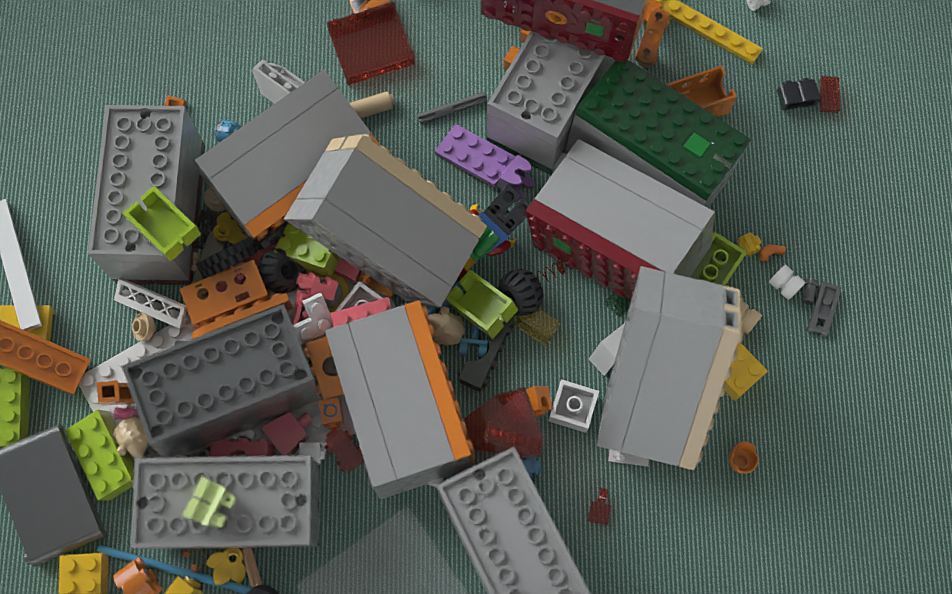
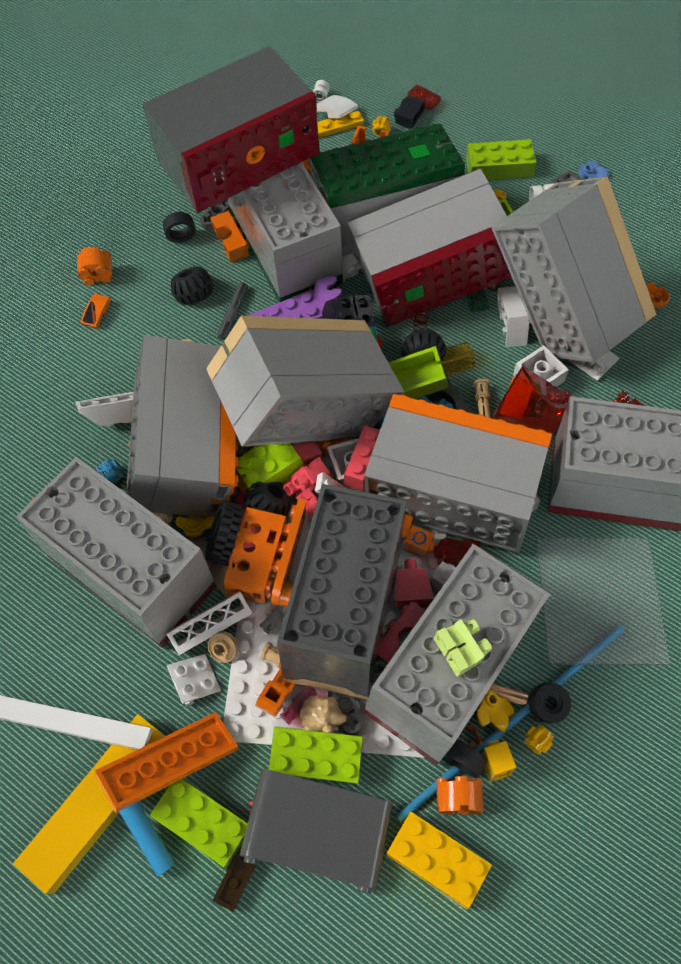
camera: 50 degrees left, 10 degrees down
lime piece [123,185,201,262] -> none
clear red panel [326,2,416,86] -> none
orange arm [759,244,786,262] -> none
none -> white hinge [167,654,221,706]
none -> black wheel [171,267,213,305]
none -> white slope [317,95,358,118]
none -> yellow gear [372,116,391,137]
none -> black tyre [445,739,487,778]
none -> lime brick [466,139,536,180]
none -> tan pin [473,379,491,418]
none -> medium blue plate [579,161,610,179]

